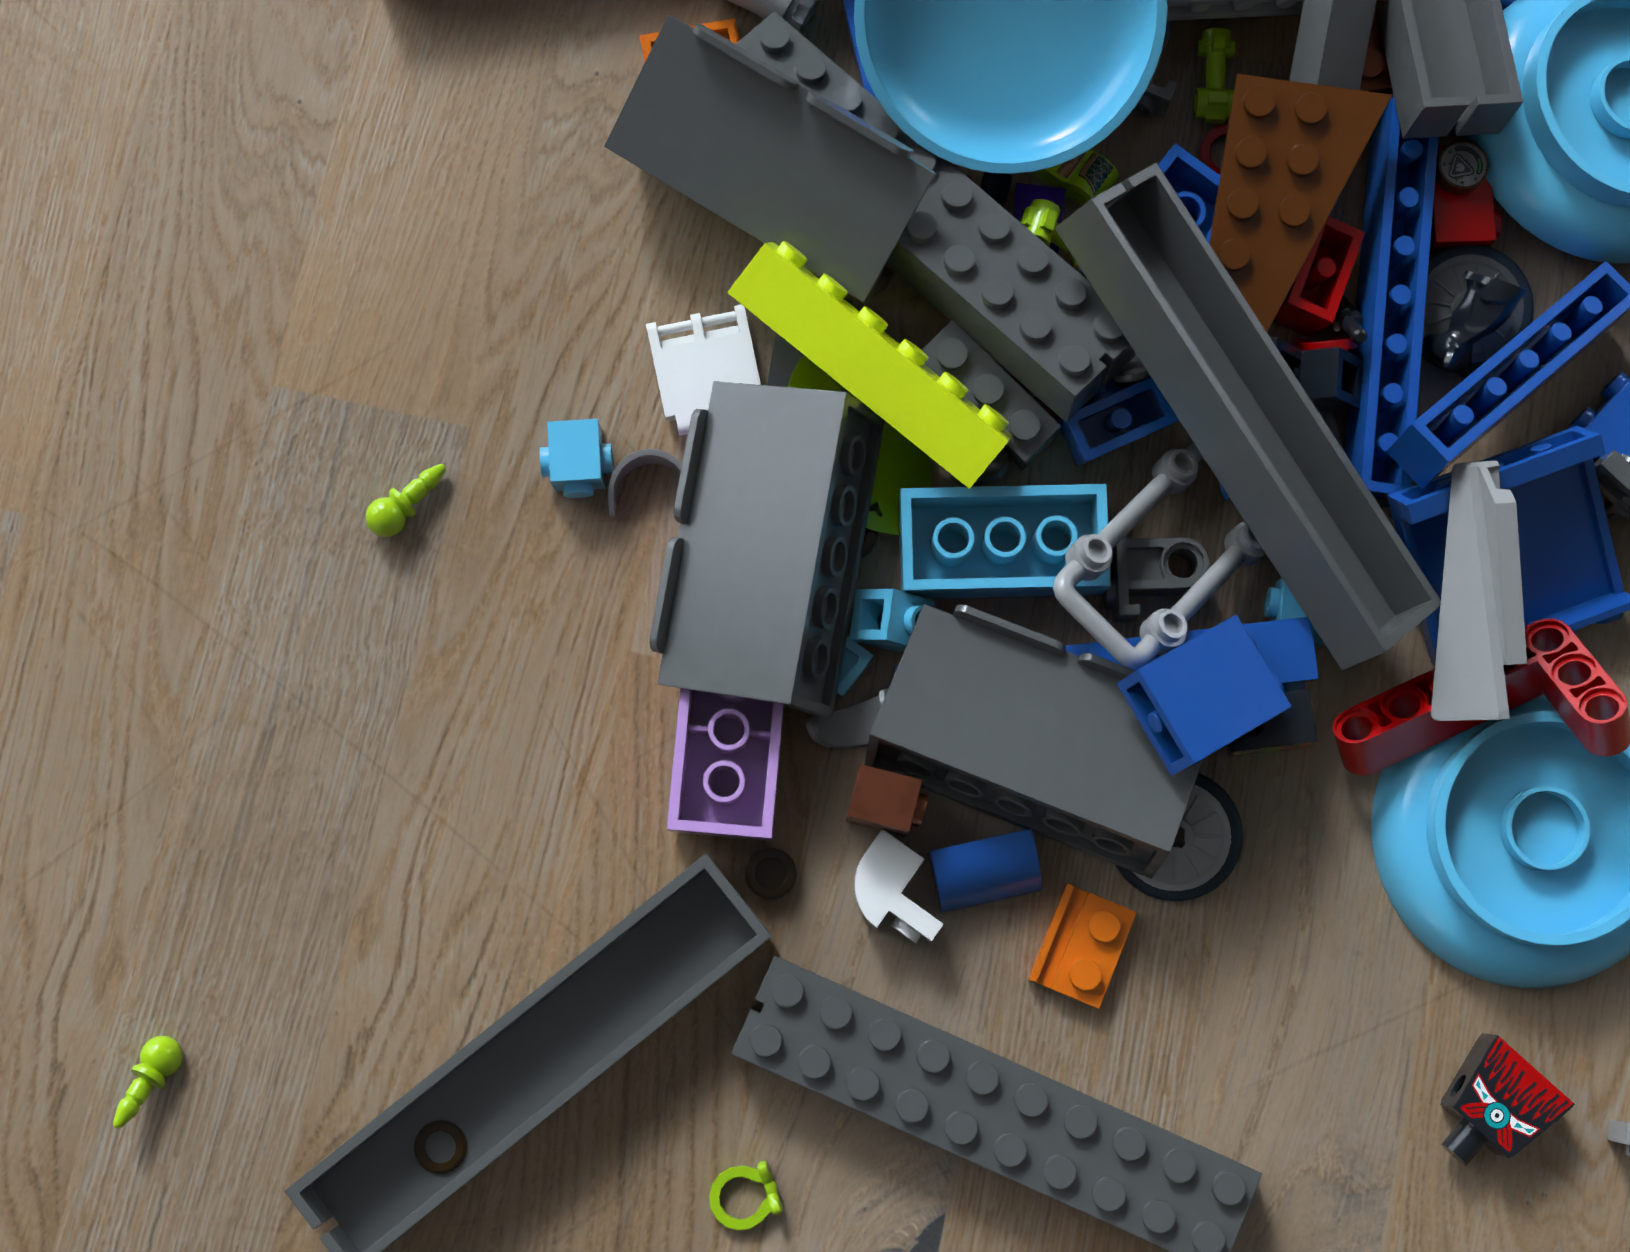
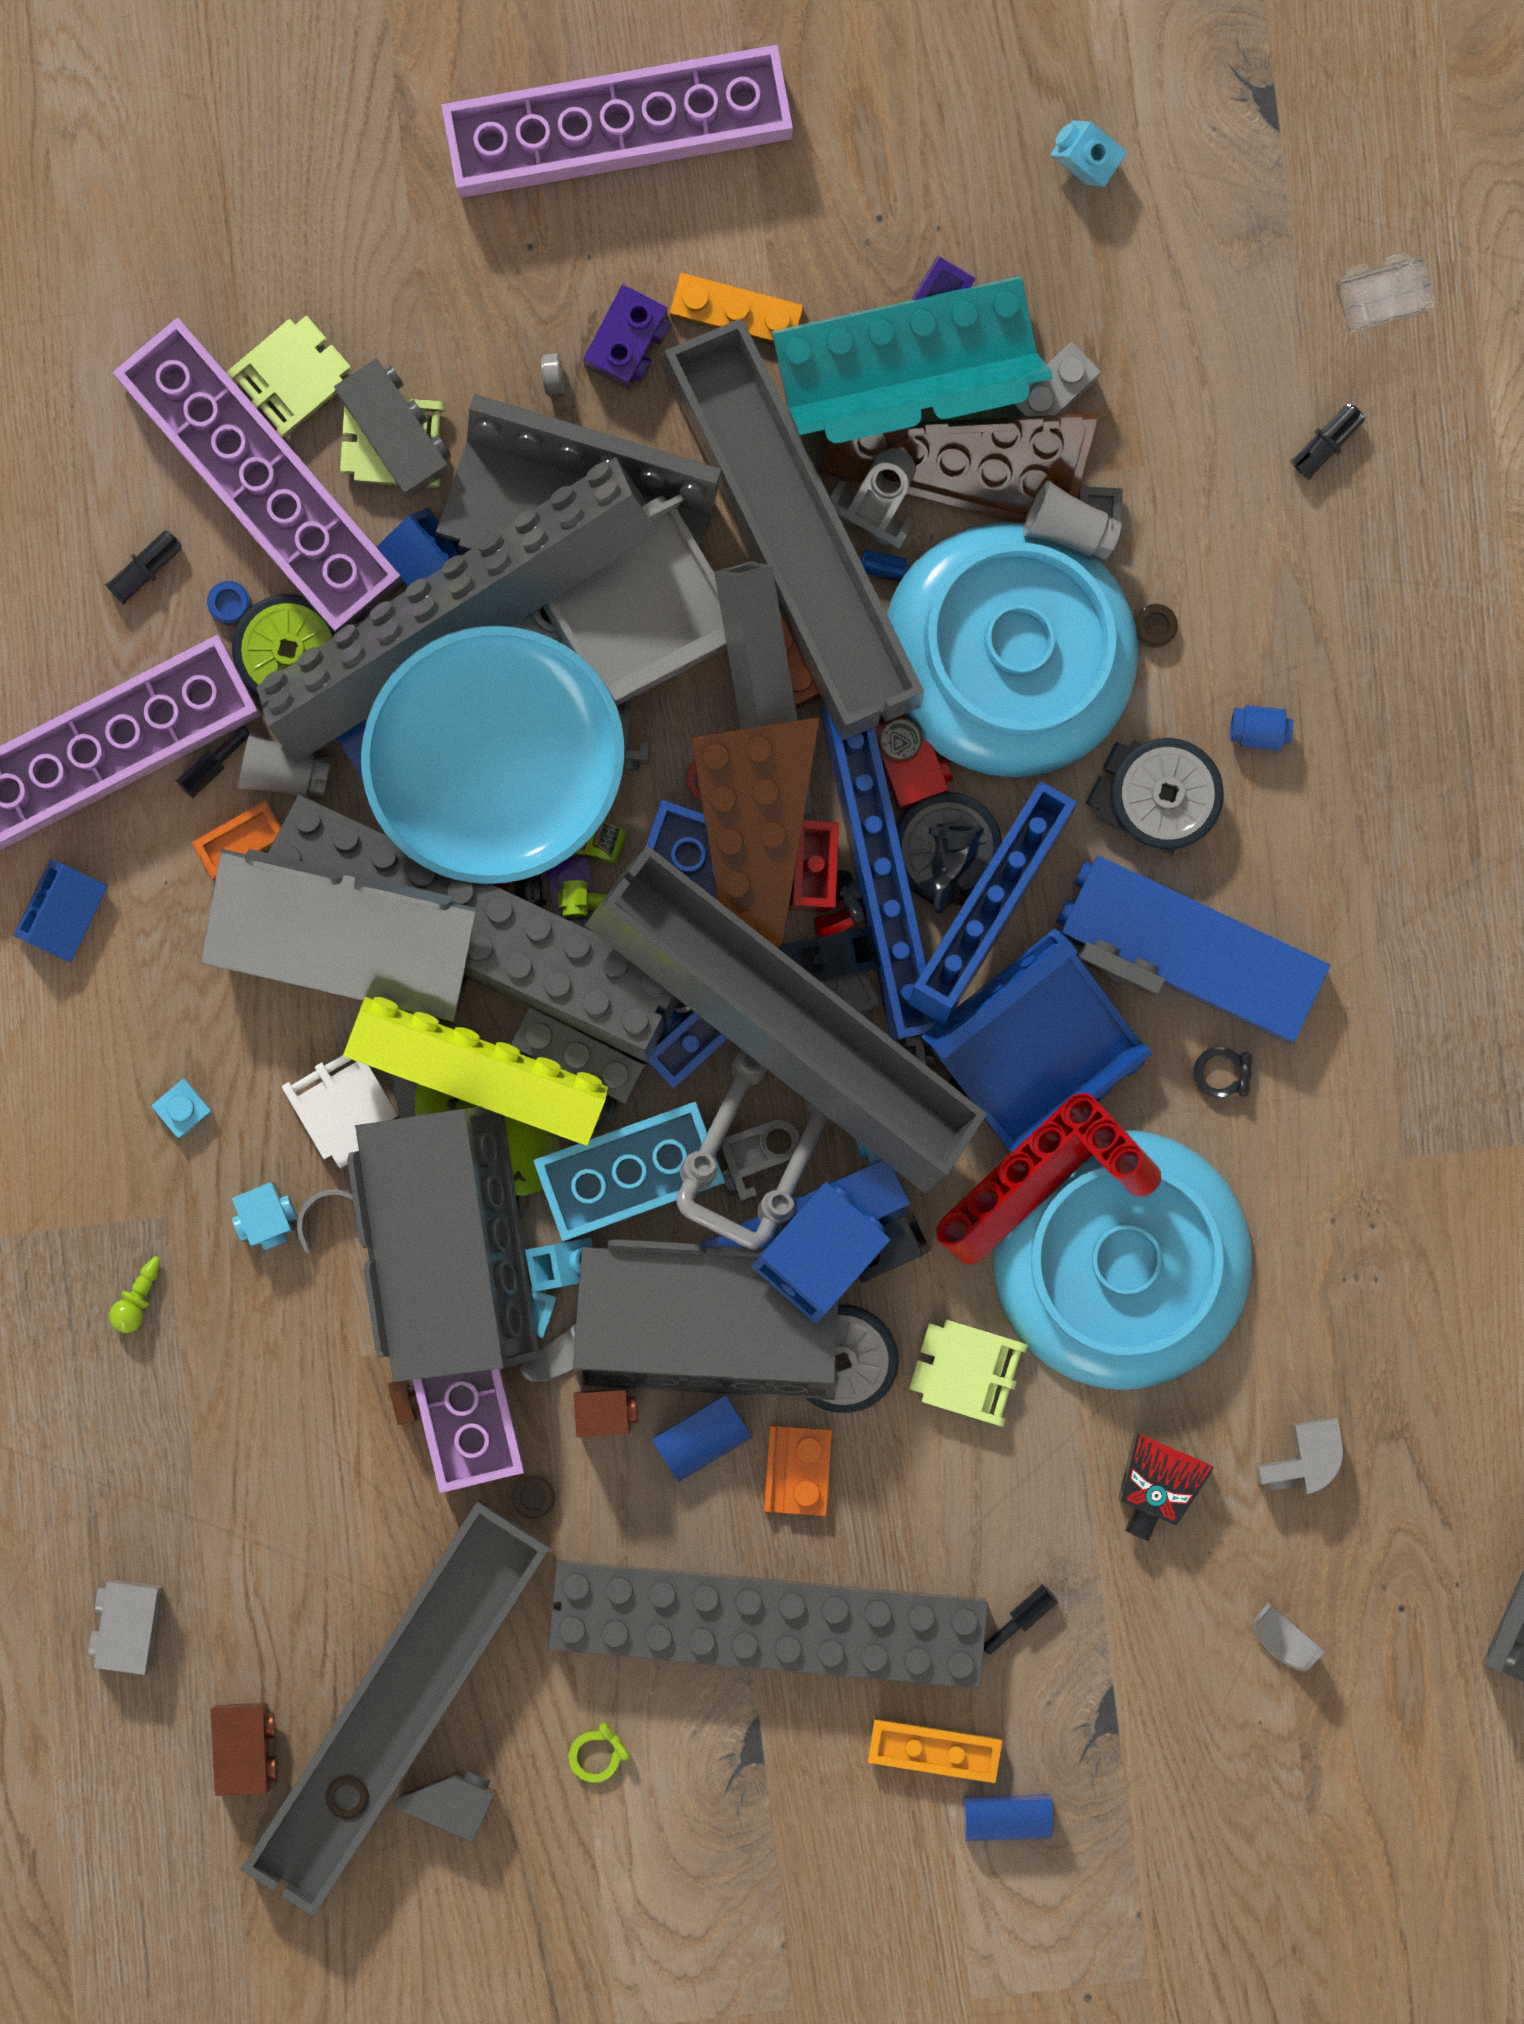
camera: 25 degrees left, 5 degrees up
lime bar [113,1036,183,1129] -> none
white brick [854,829,943,943] -> none
lime bar [1193,28,1236,124] -> none
light grey wedge [1431,461,1527,721] -> none
none -> blue brick [13,859,108,963]
none -> light grey brick [88,1579,163,1675]
none -> medium azure plate [151,1078,213,1139]
none -> copper brick [211,1702,278,1796]
none -> reddish brown plate [388,1380,420,1425]
none -> dark grey slope [394,1770,496,1842]
none -> yellowish green plate [909,1320,1028,1427]
none -> black axle [984,1584,1059,1655]

